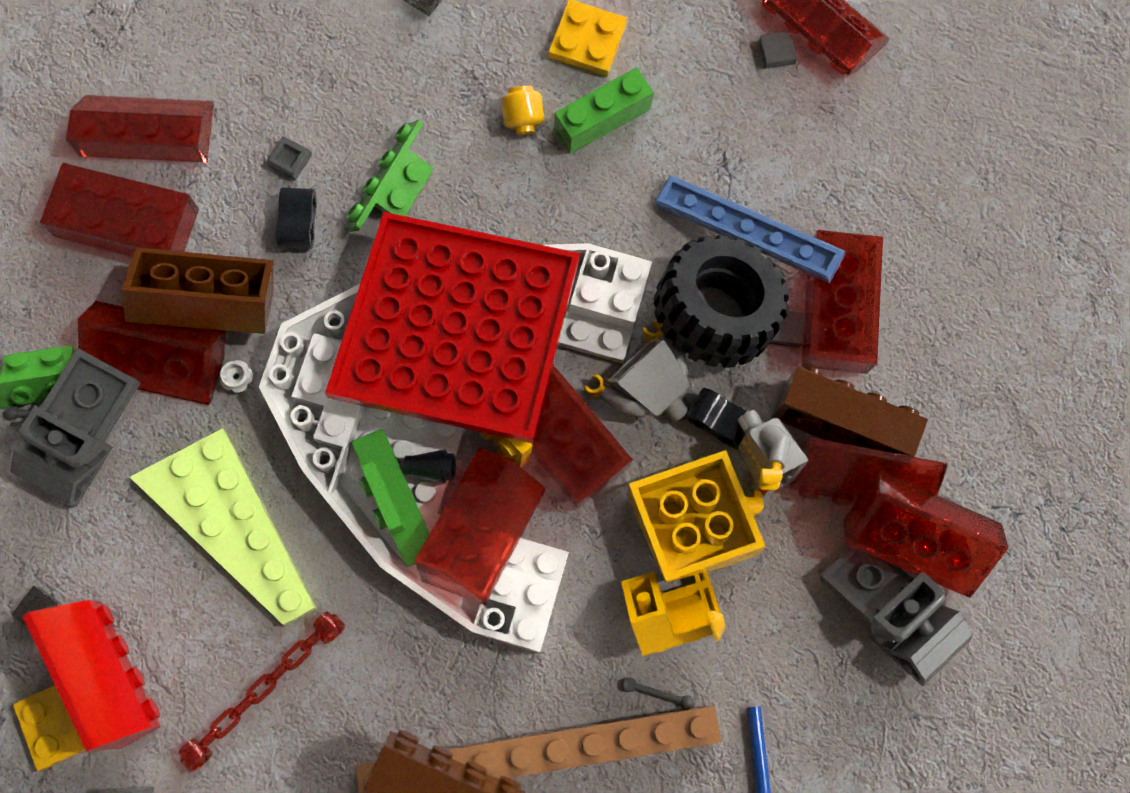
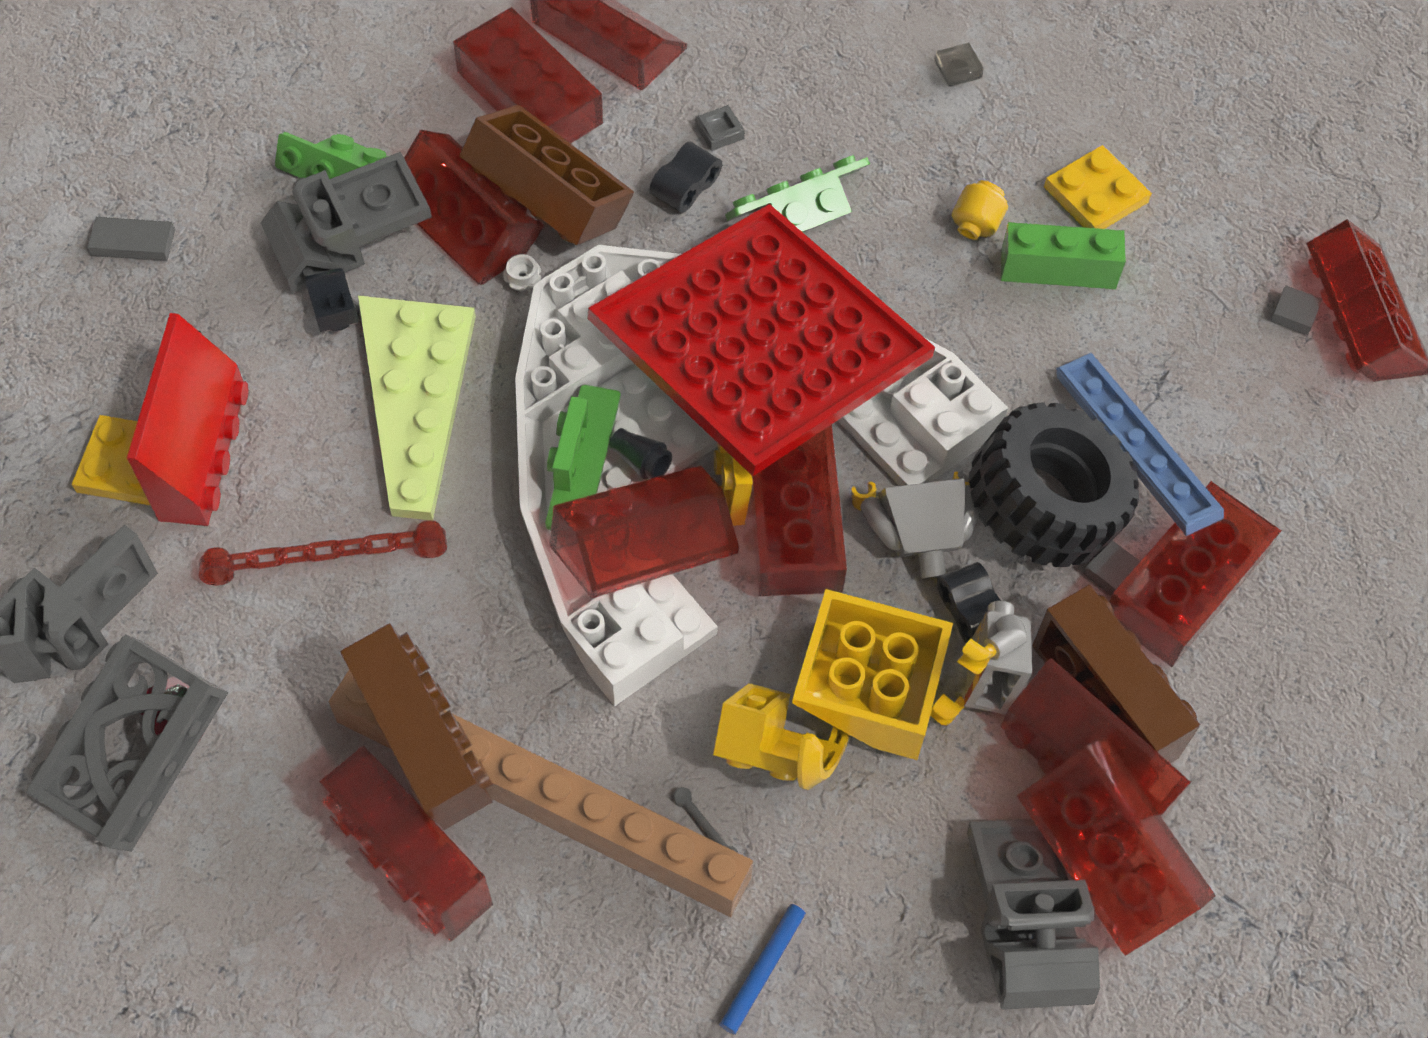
camera: 40 degrees right, 15 degrees down
none -> black bracket [305,268,359,332]

